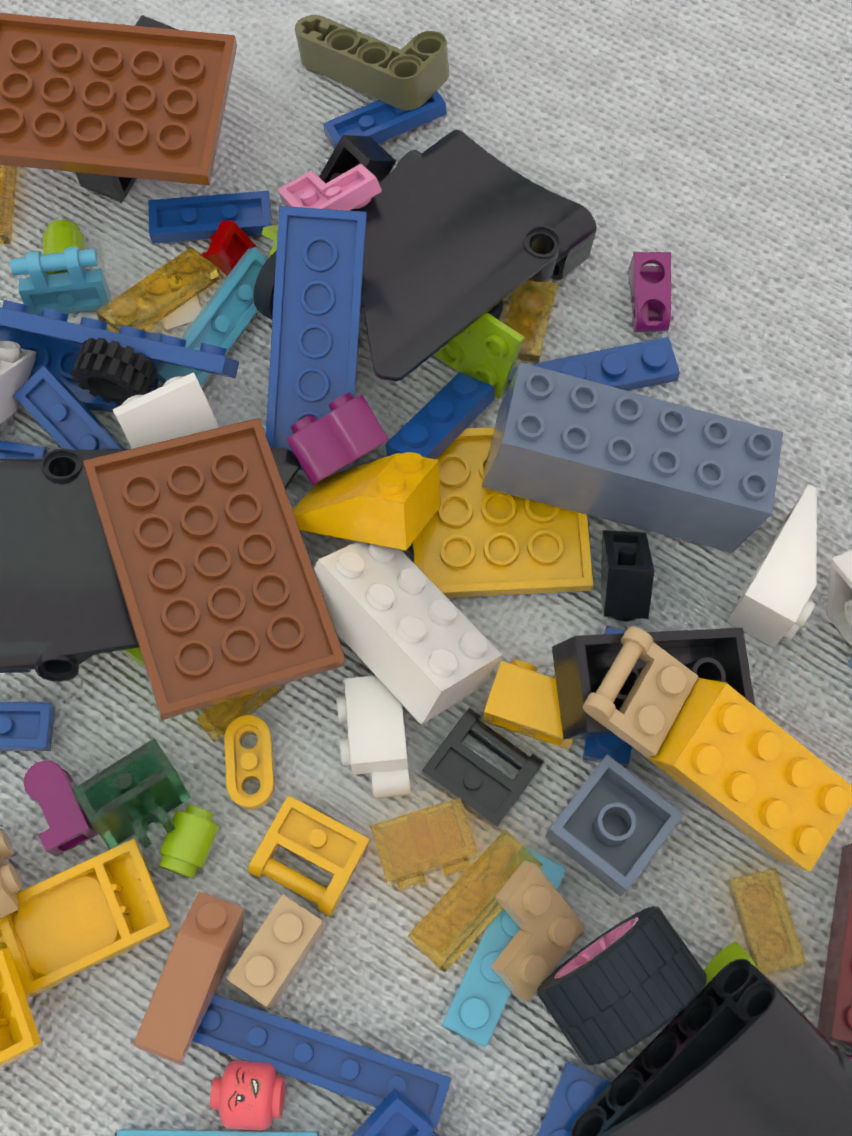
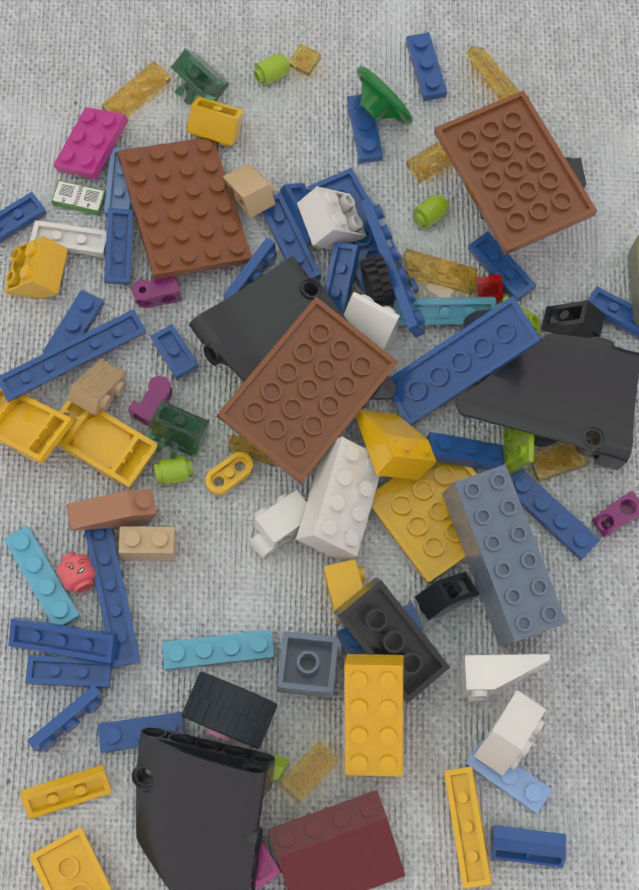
camera: 55 degrees right, 0 degrees up
medium azure plate [10,246,112,316] -> none
yellow plate [247,795,371,917] -> none
bright pink plate [277,164,382,211] -> none
magenta brick [286,392,389,485] -> none
clear yellow brick [370,797,478,891] -> none
clear yellow plate [407,830,542,972] -> none
black plate [422,708,545,829] -> none
tan plate [491,860,585,1002] -> none
tan plate [583,626,699,757] -> none

